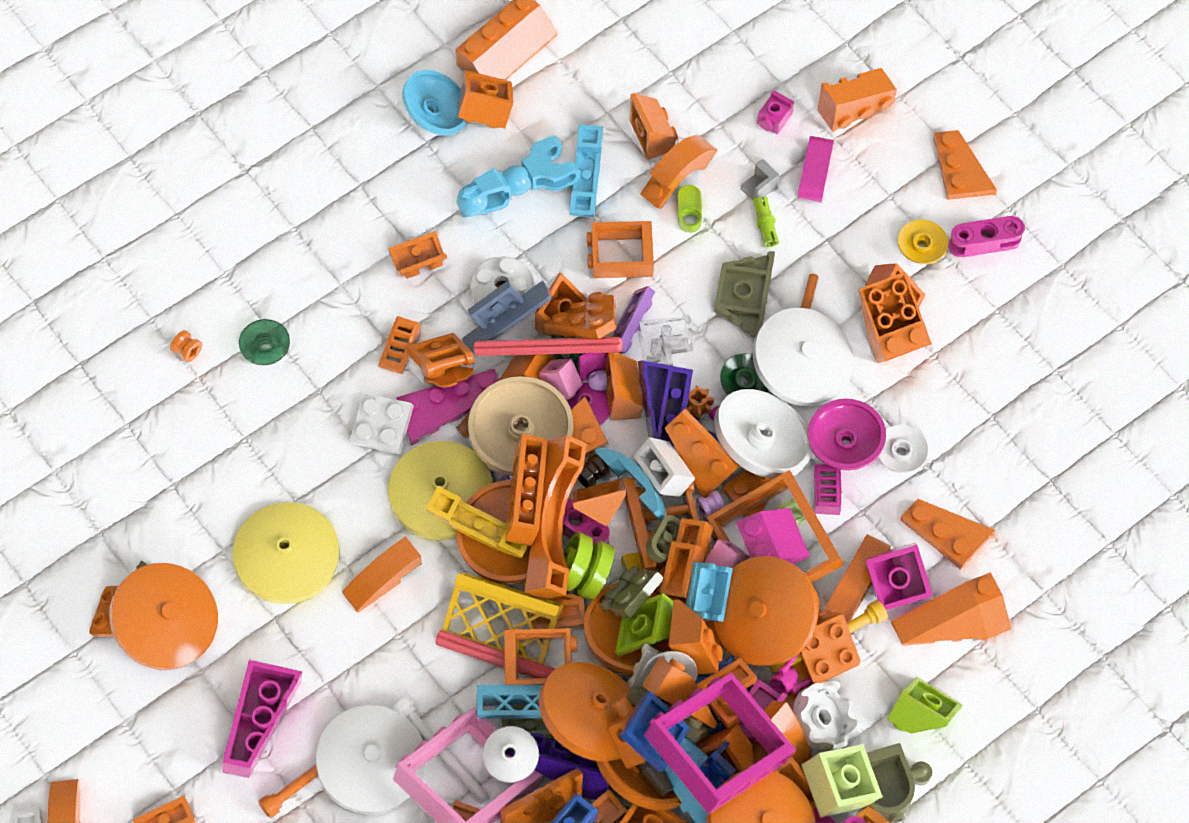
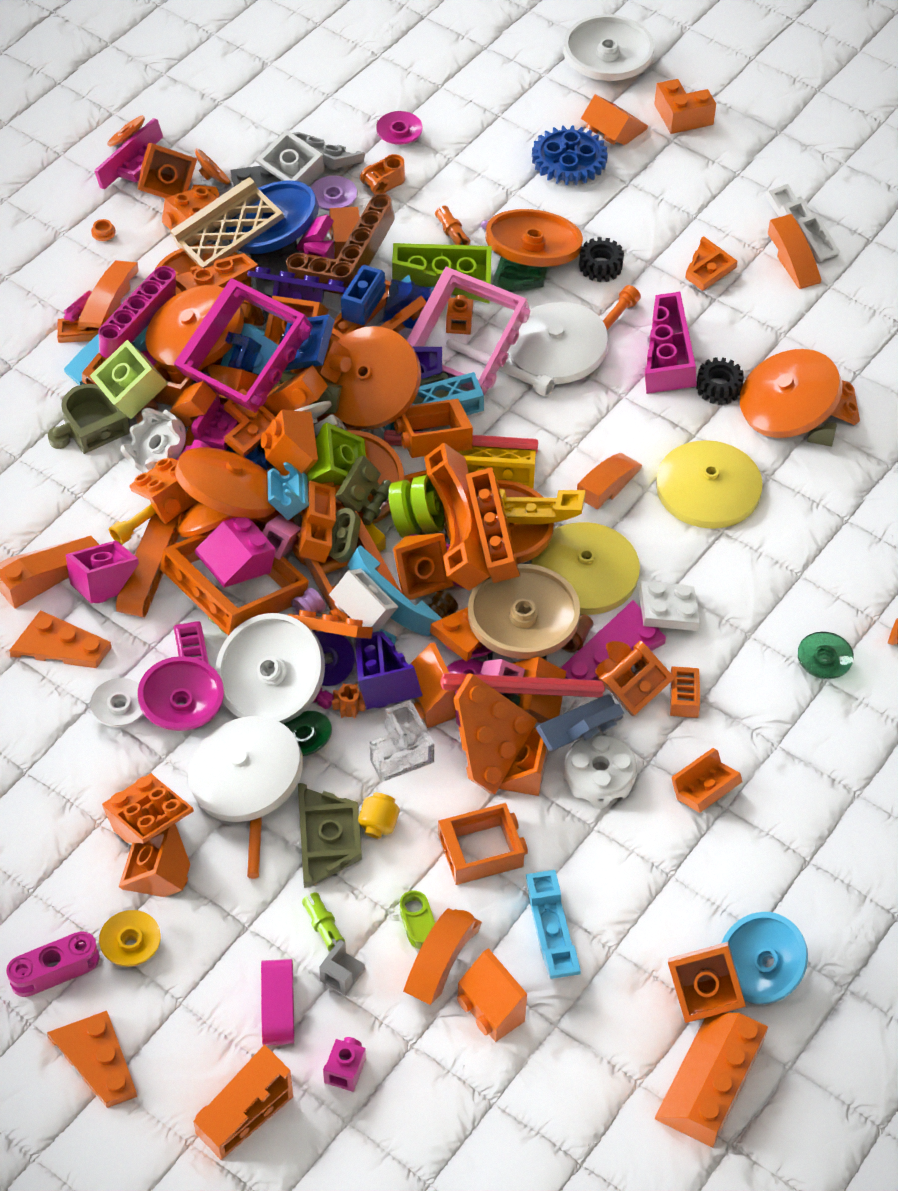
camera: 165 degrees right, 10 degrees down
medium azure piece [456,136,581,218] -> none
white dish [483,726,539,783] -> none
medium lavender plate [611,286,656,354] -> none
lime slope [887,677,963,734] -> none
none -> yellow head [358,793,400,839]
none -> black tyre [696,357,744,405]

